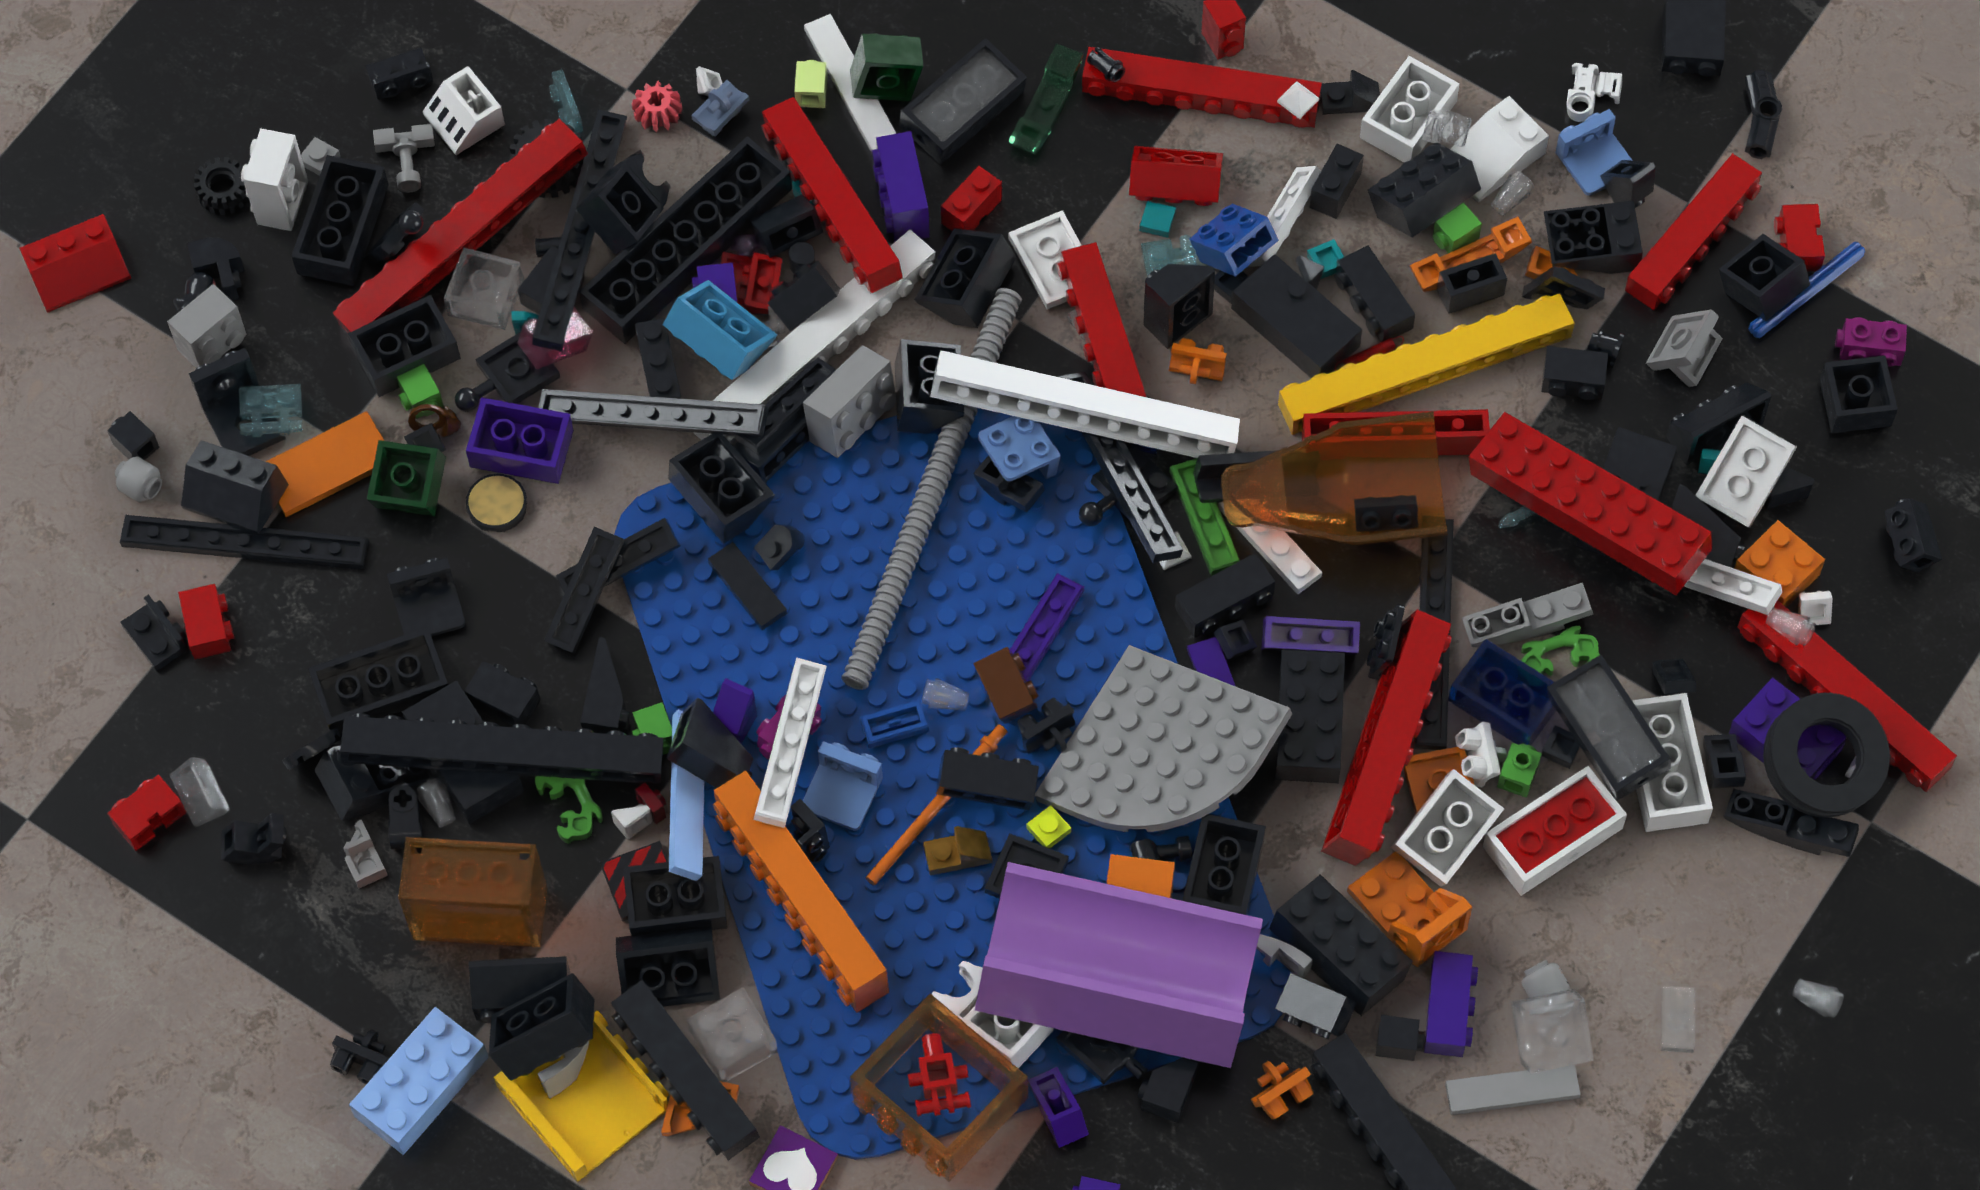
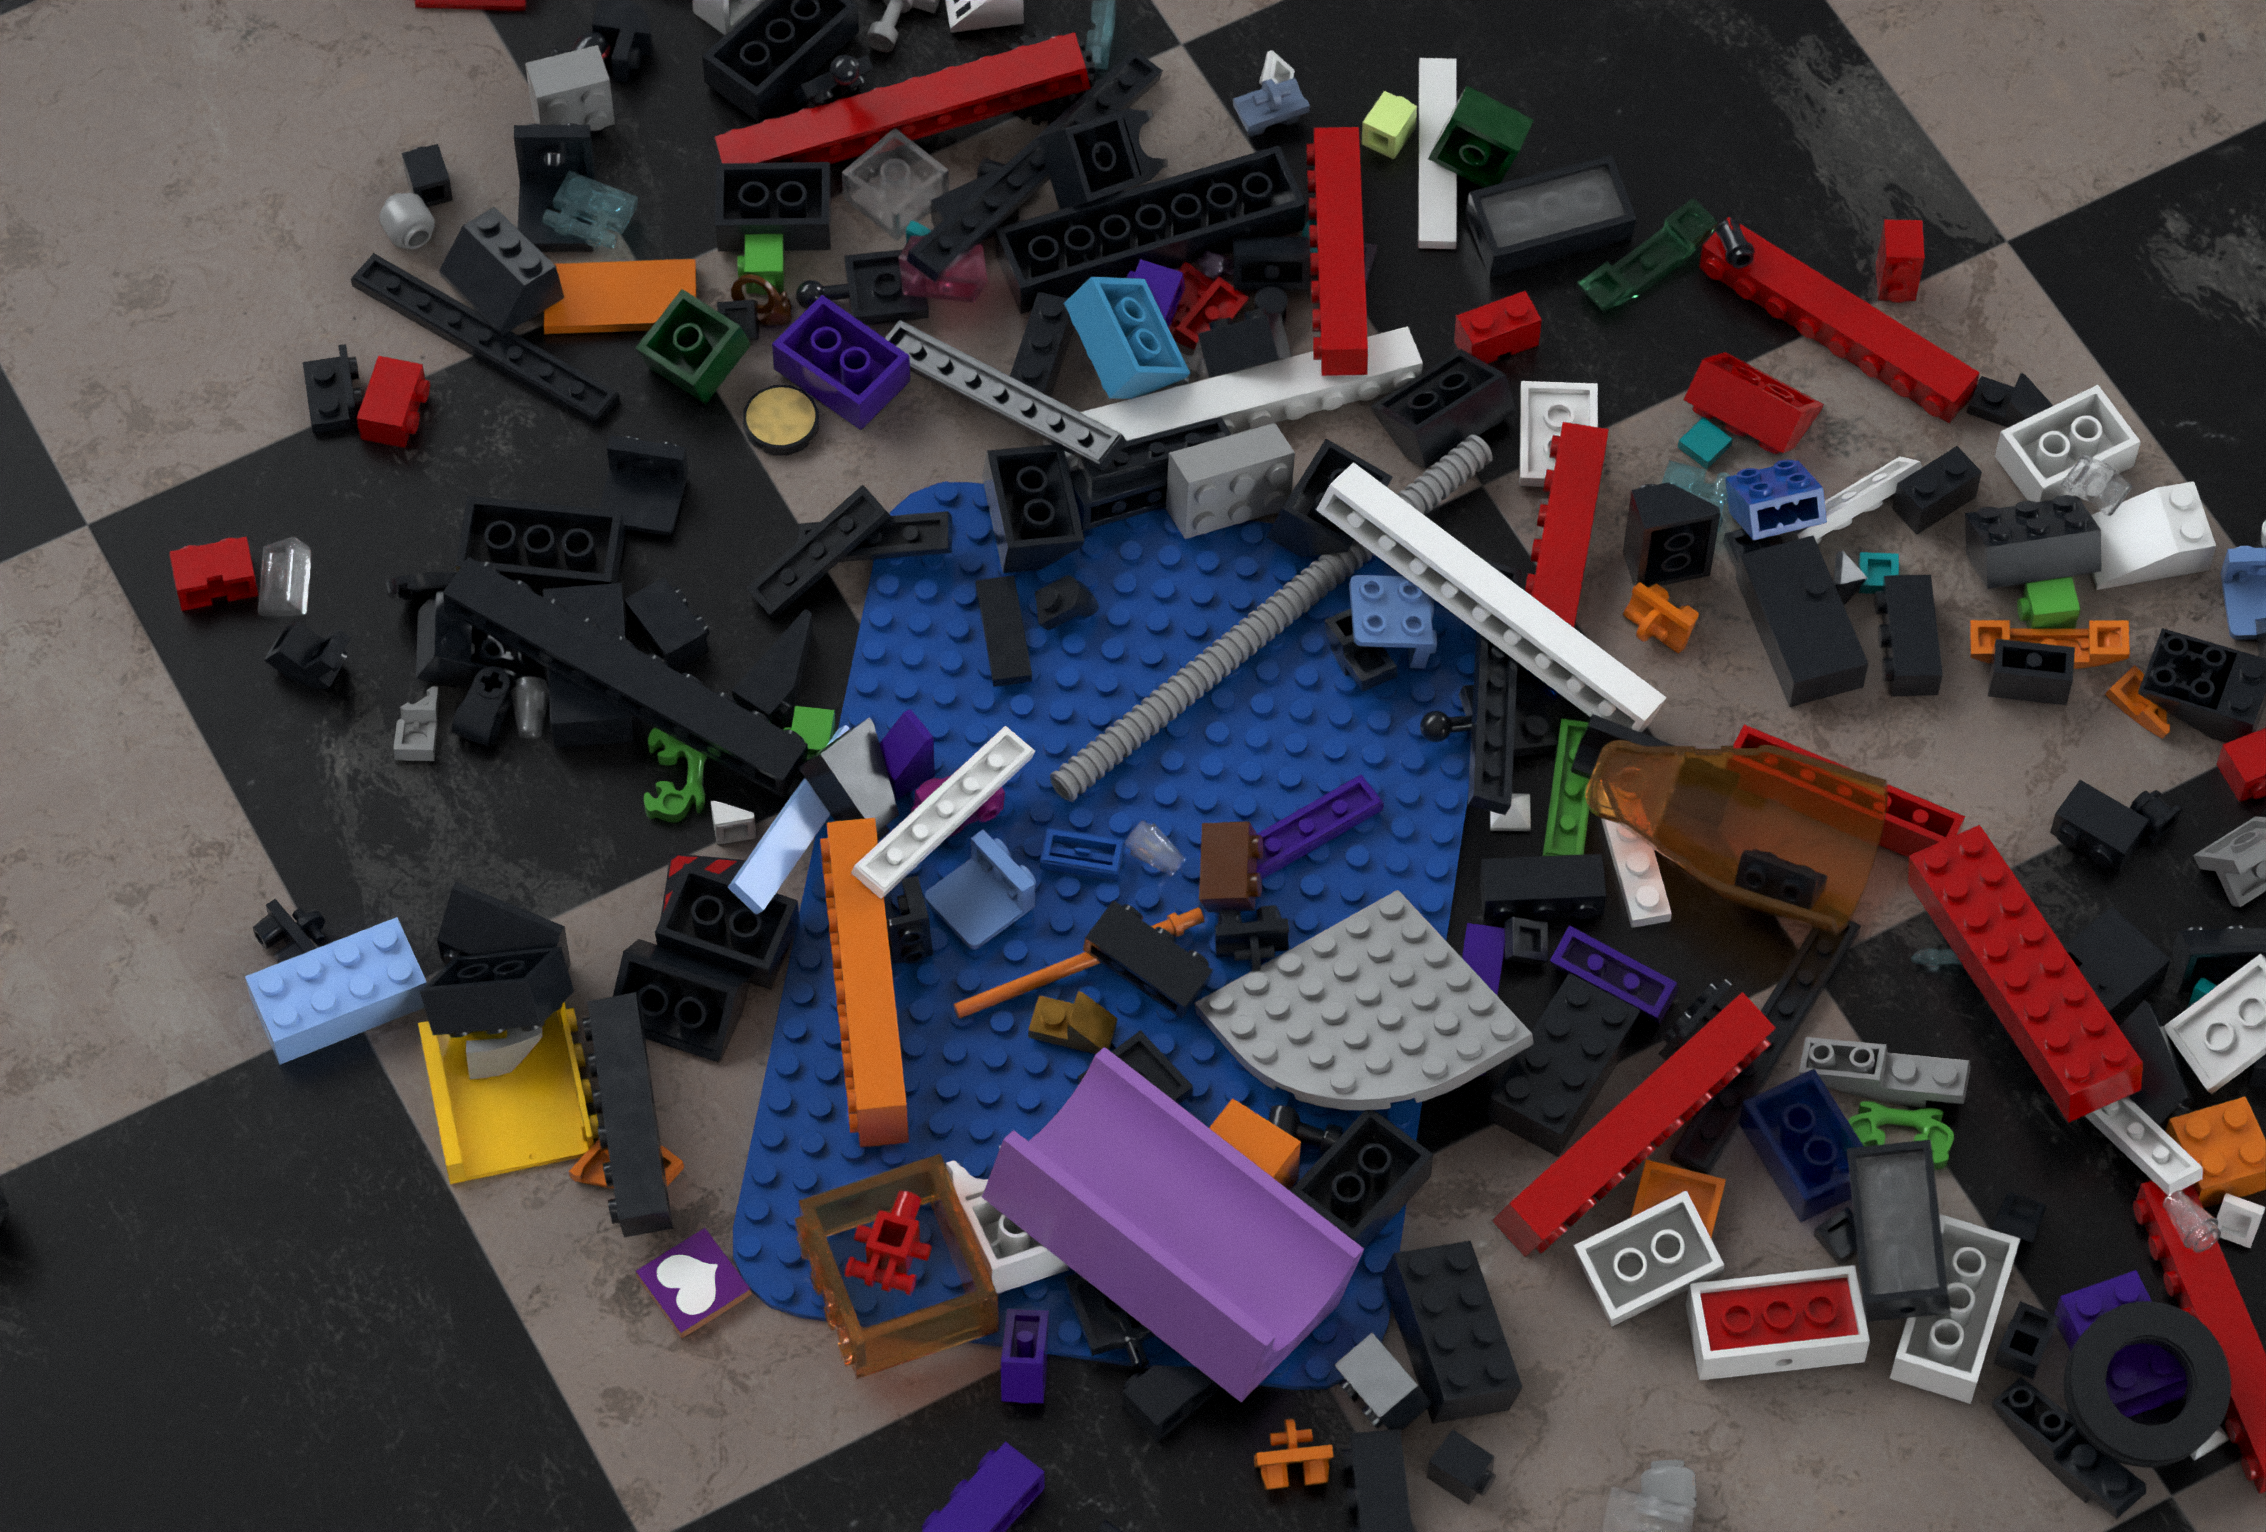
camera: 25 degrees right, 5 degrees down
clear orange window [398,837,547,947] -> none
coral gear [632,81,682,133] -> none
dark red plate [635,783,666,824] -> none
clear brick [687,987,778,1082] -> none
dark purple brick [872,131,930,243] -> none
neon yellow plate [1026,805,1071,849] -> none
light grey slope [1257,934,1313,978] -> none
white slope [1277,81,1319,119] -> none
yellow brick [1278,293,1575,435] -> none
red piece [1335,336,1404,371] -> none
orange bracket [1347,851,1472,967] -> none
dark purple brick [1424,951,1478,1057] -> none
white hips [1455,722,1507,787] -> none
clear cone [1491,171,1534,216] -> none
bright green brick [1497,743,1542,798] -> none
black wing [1522,266,1605,309] -> none

